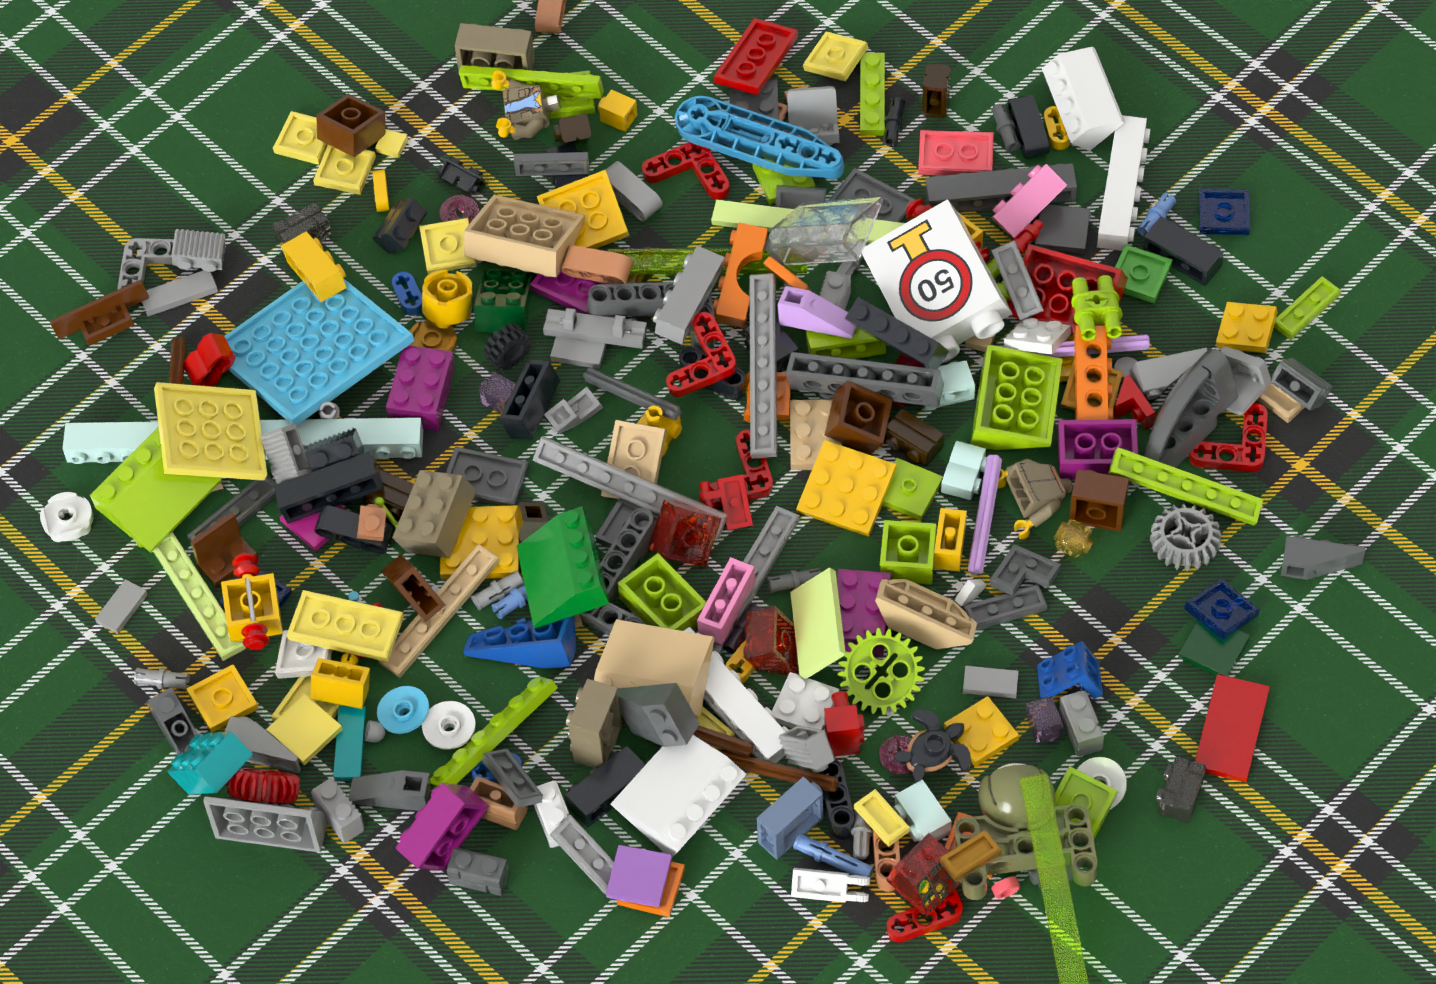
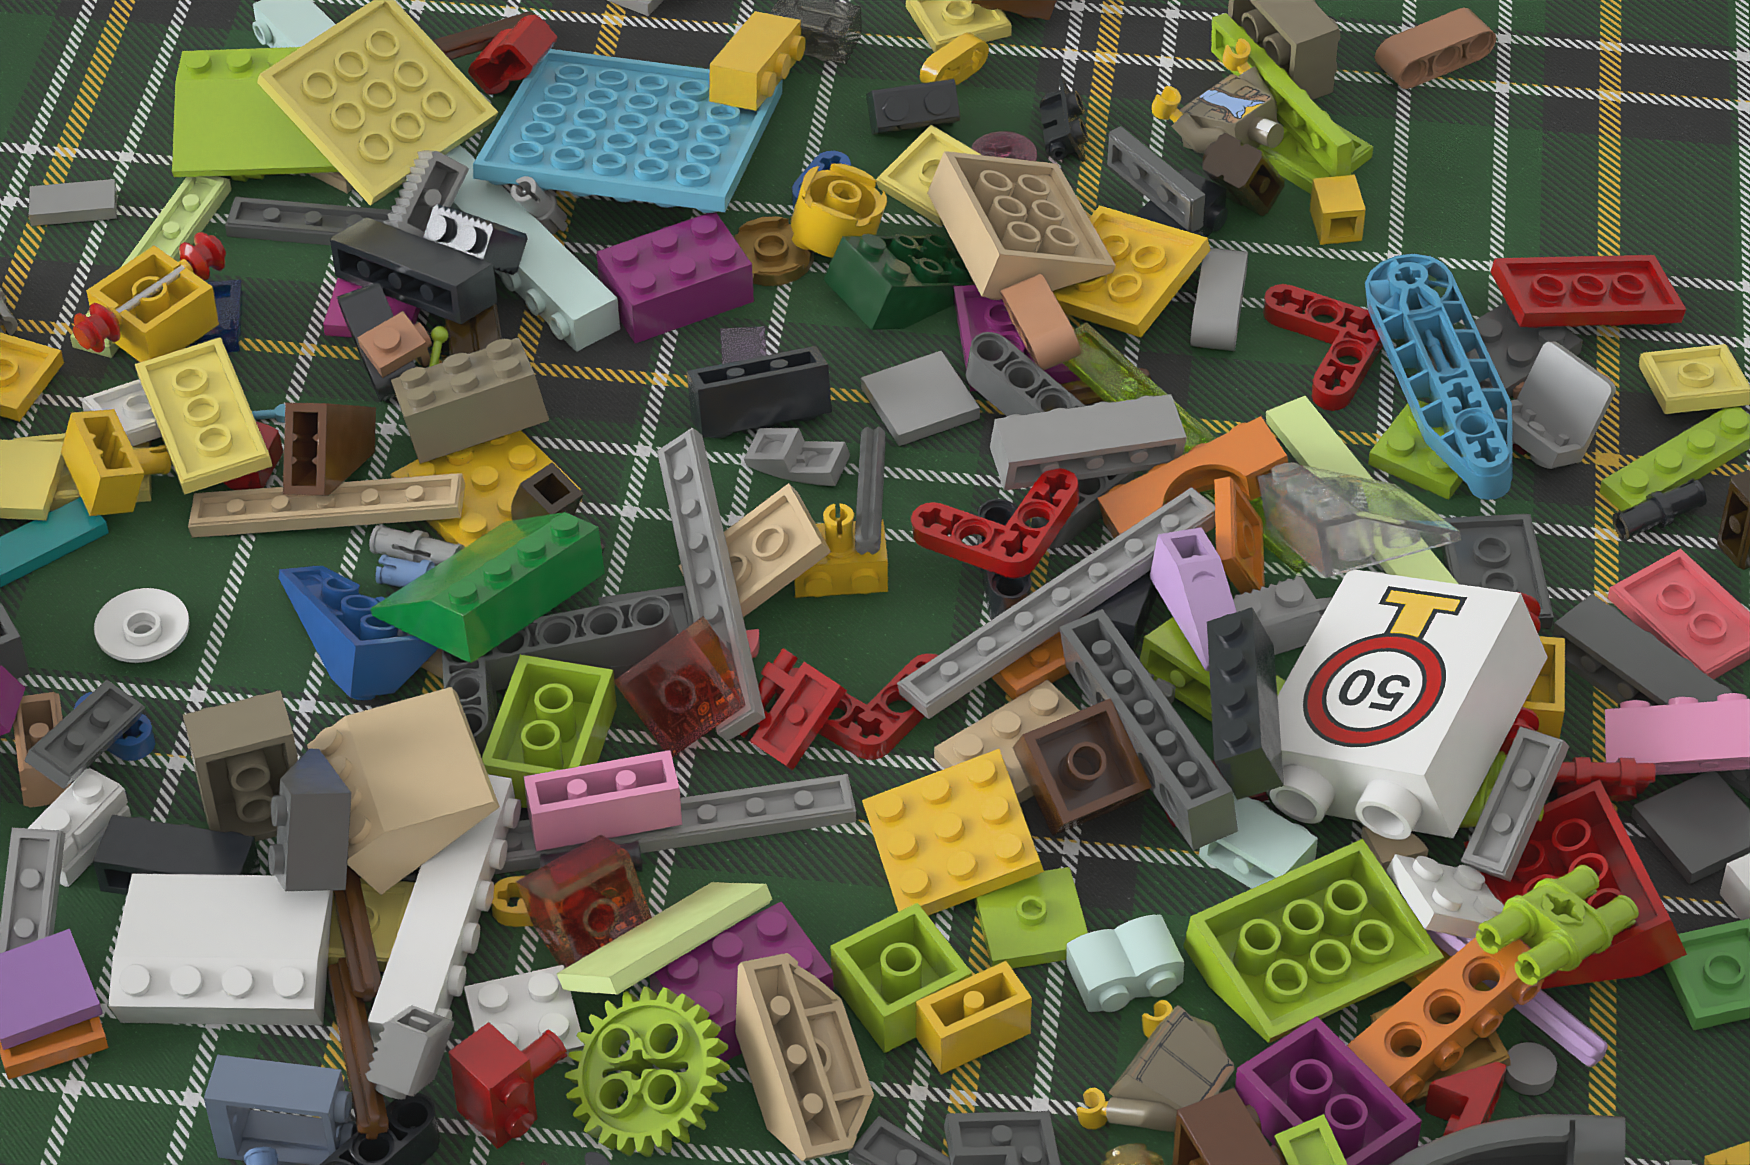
camera: 50 degrees right, 10 degrees down
white plate [40,492,93,542] -> none
reddish brown bracket [191,513,258,588] -> none
light grey hinge [364,720,385,743] -> none
light yellow tile [375,129,408,158] -> none
medium azure dish [377,686,429,734] -> none
lime plate [430,676,558,790] -> none
dark grey tile [446,447,529,506] -> none
black tyre [483,323,532,371] -> none
light grey hinge [543,308,647,349] -> none
dark grey pin [767,567,821,594] -> none
dark grey tile [775,185,826,213] -> none
dark brown brick [885,409,944,466] -> none
white tile [955,579,987,606] -> none
lavender axle [968,455,1002,574] -> none
light grey slope [1129,348,1207,400] -> none

